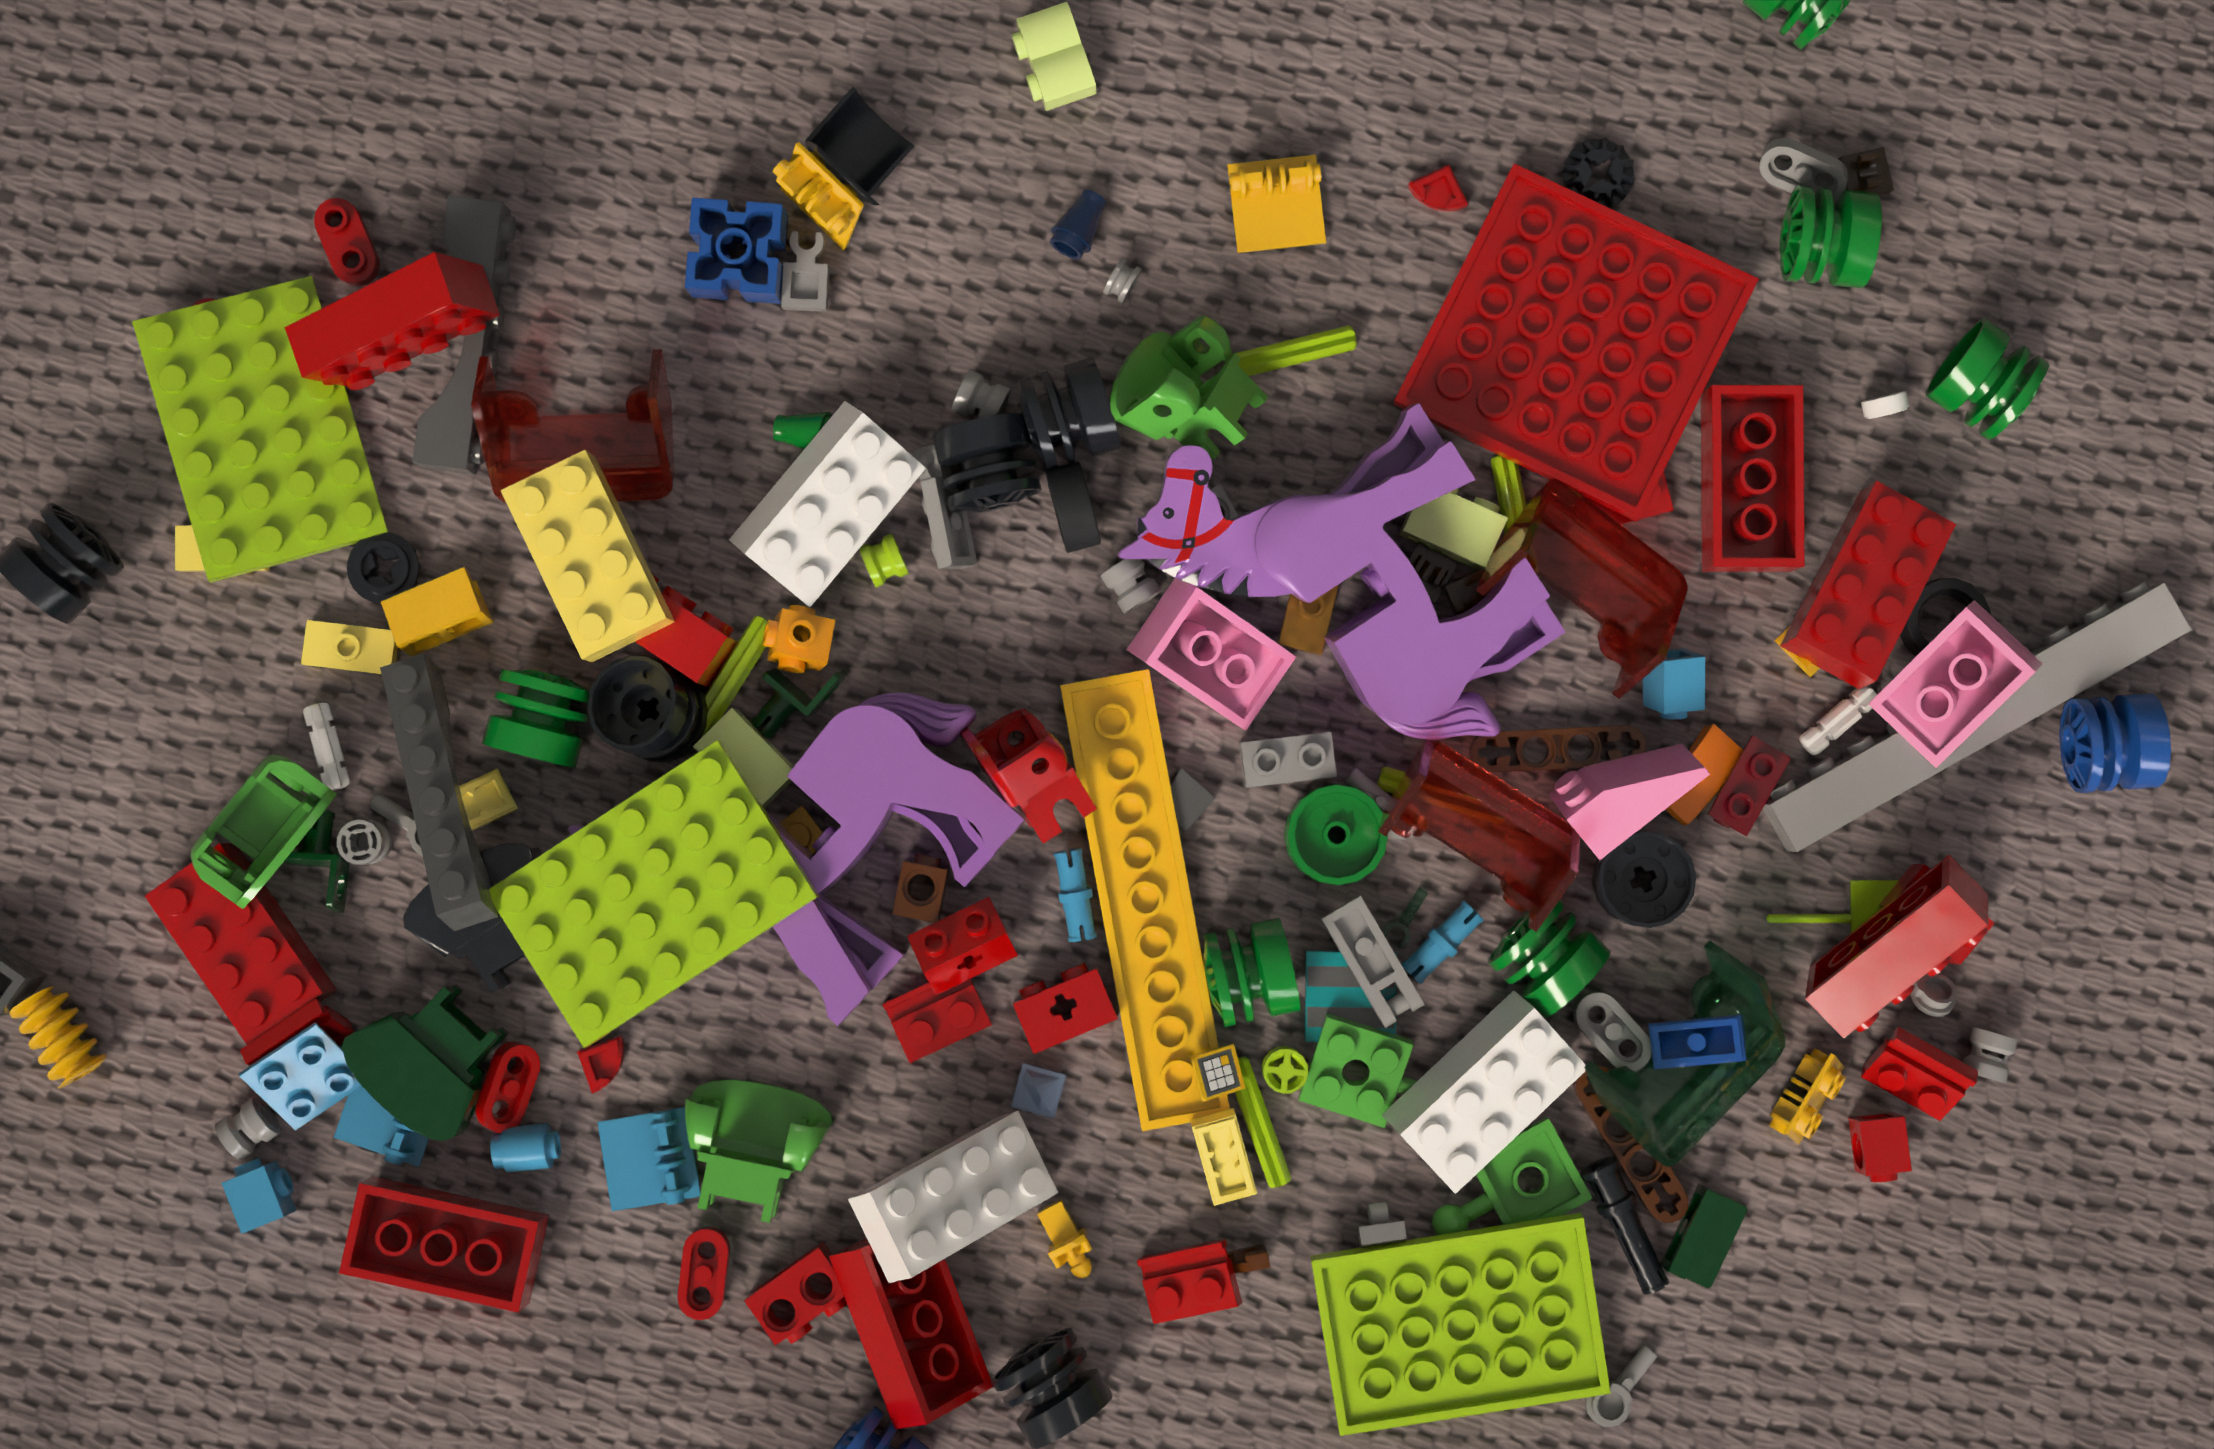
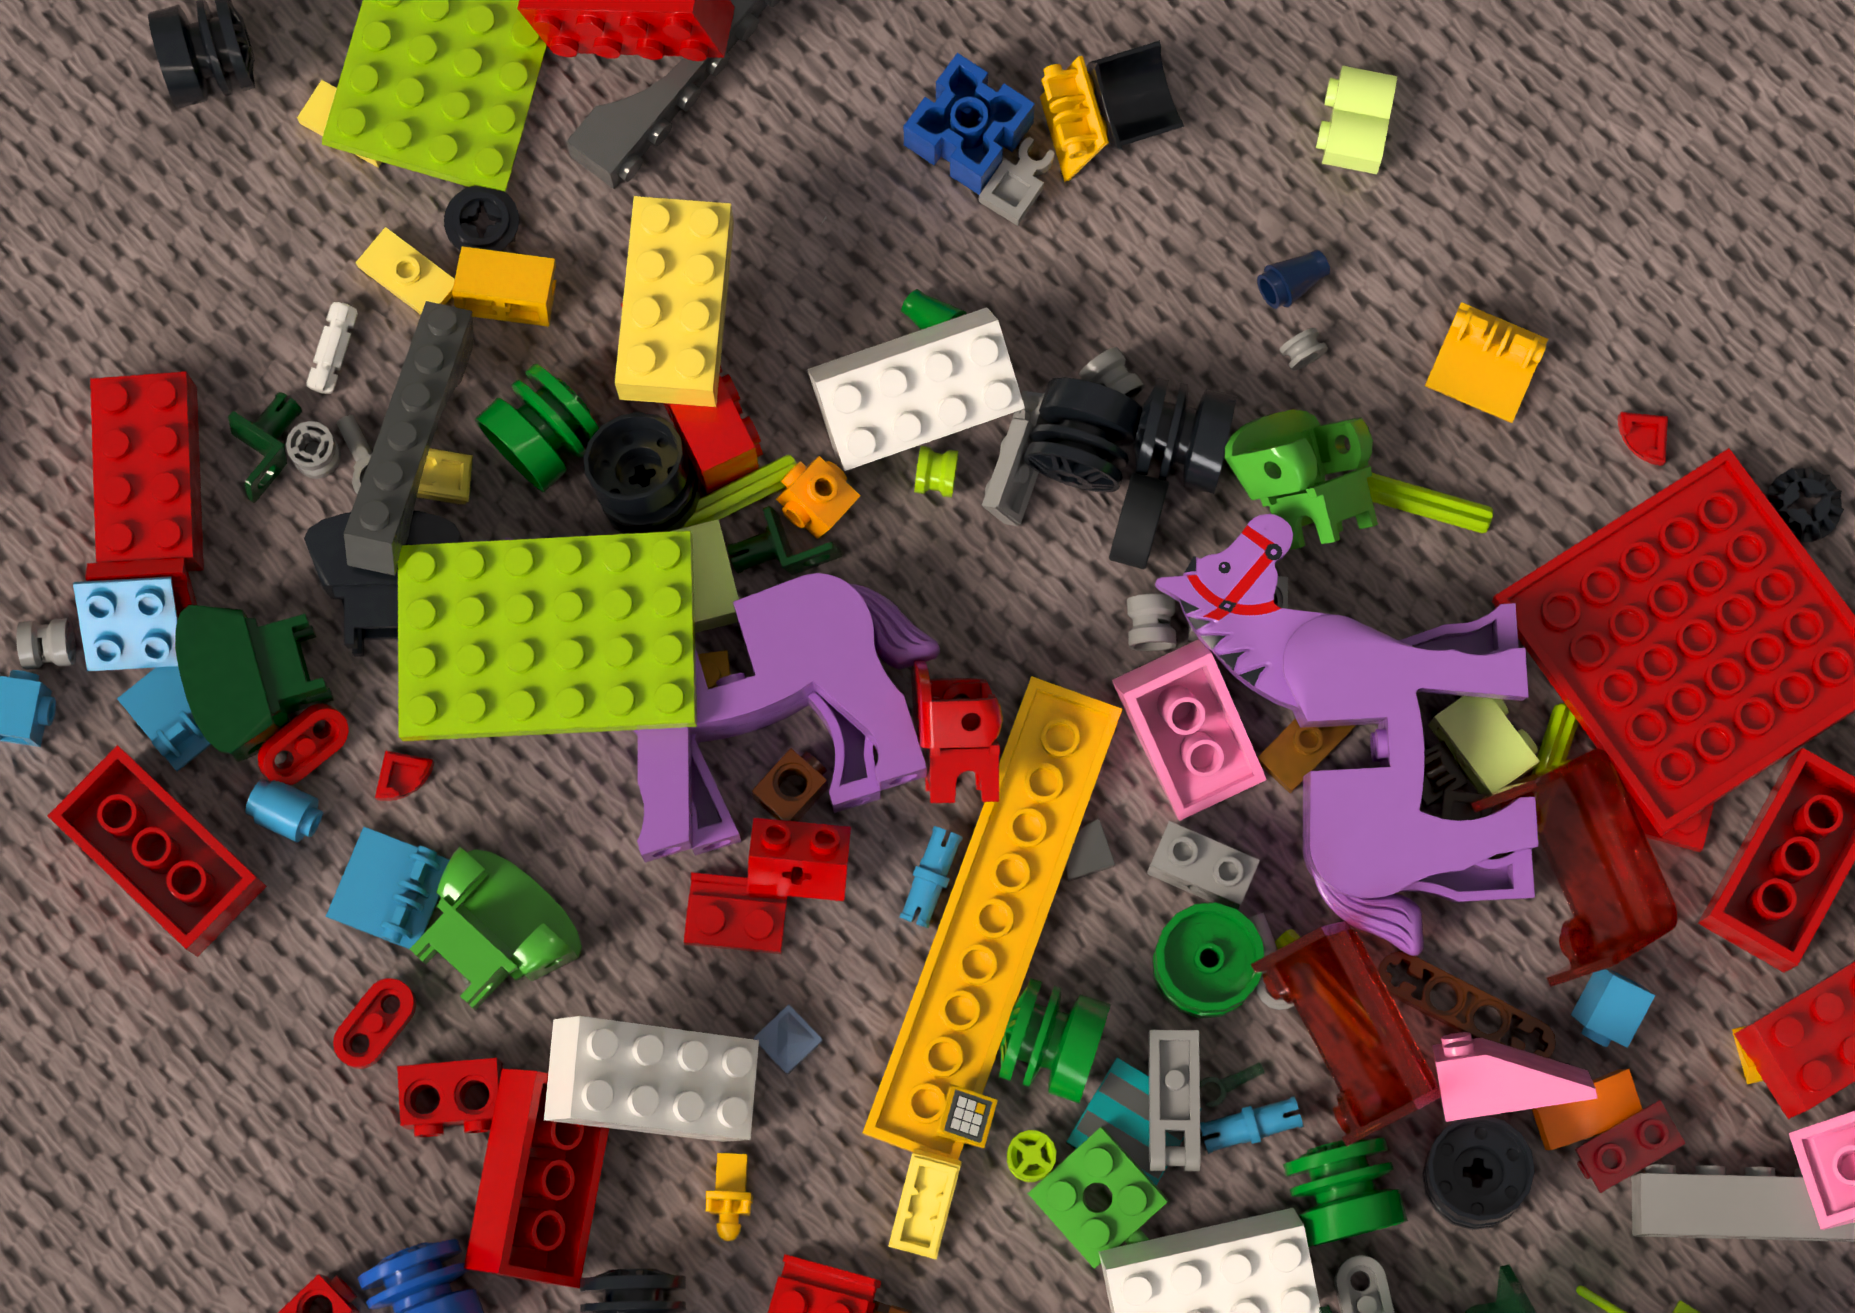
camera: 30 degrees right, 10 degrees down
bright green piece [191,754,337,909] -> none
clear red windscreen [471,349,674,503] -> none
red brick [1013,963,1118,1054] -> none
lime axle [1235,1056,1291,1188] -> none
white axle [1799,685,1877,755] -> none

